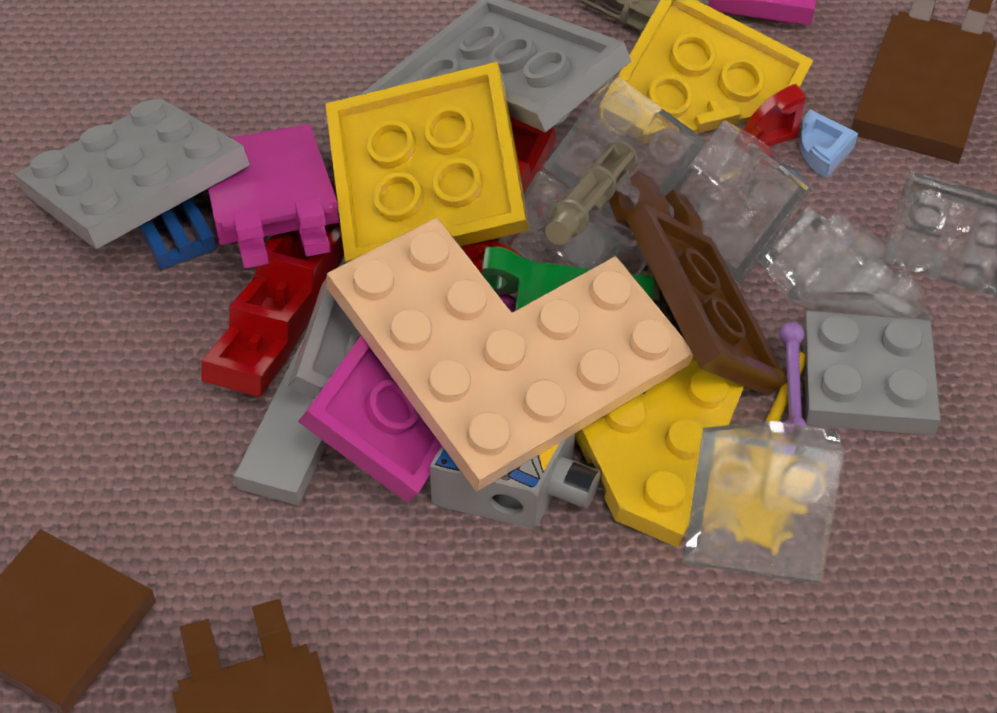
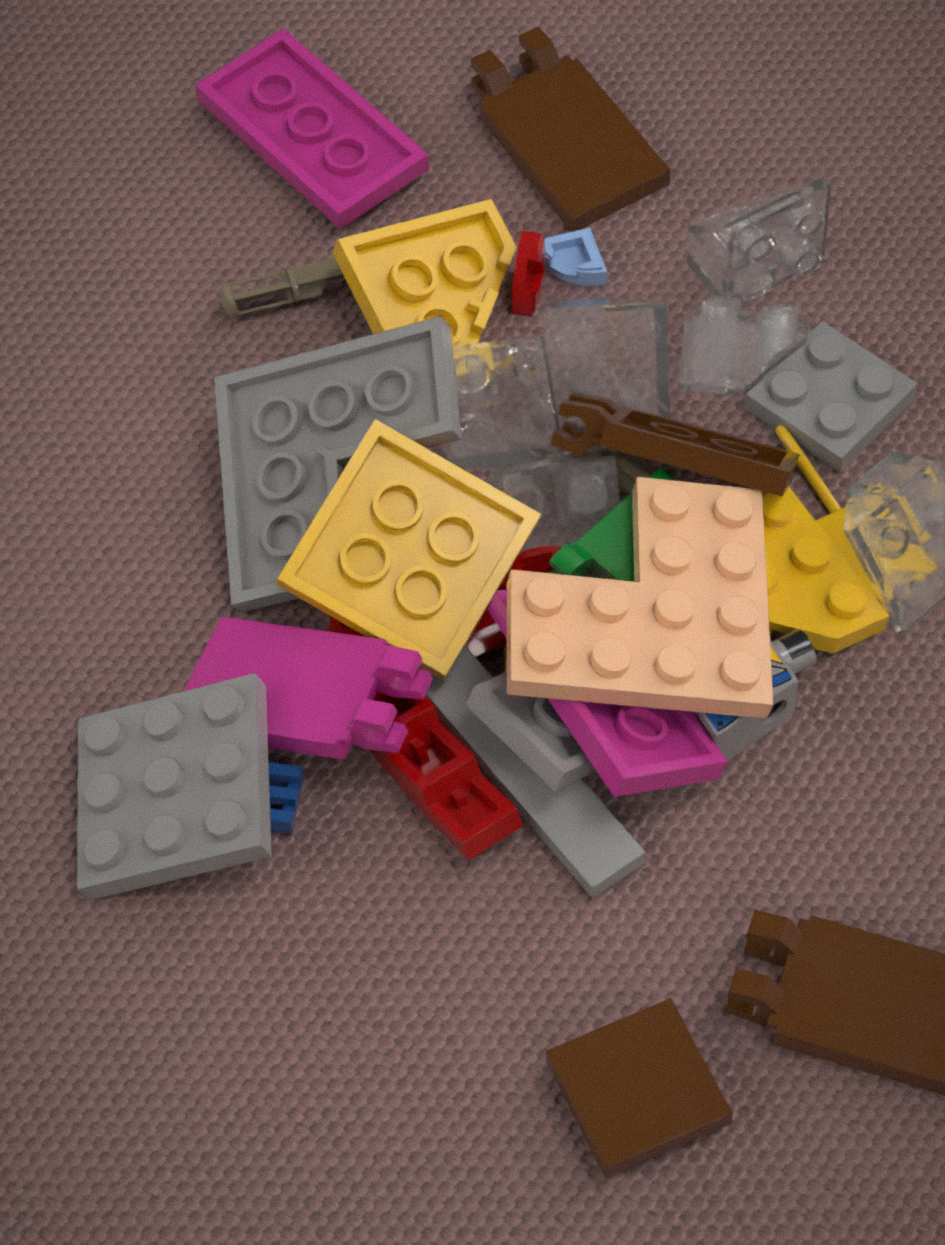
camera: 50 degrees left, 5 degrees up
dark tan piece [545,141,637,245] -> none
medium lavender hinge [779,322,808,444] -> none

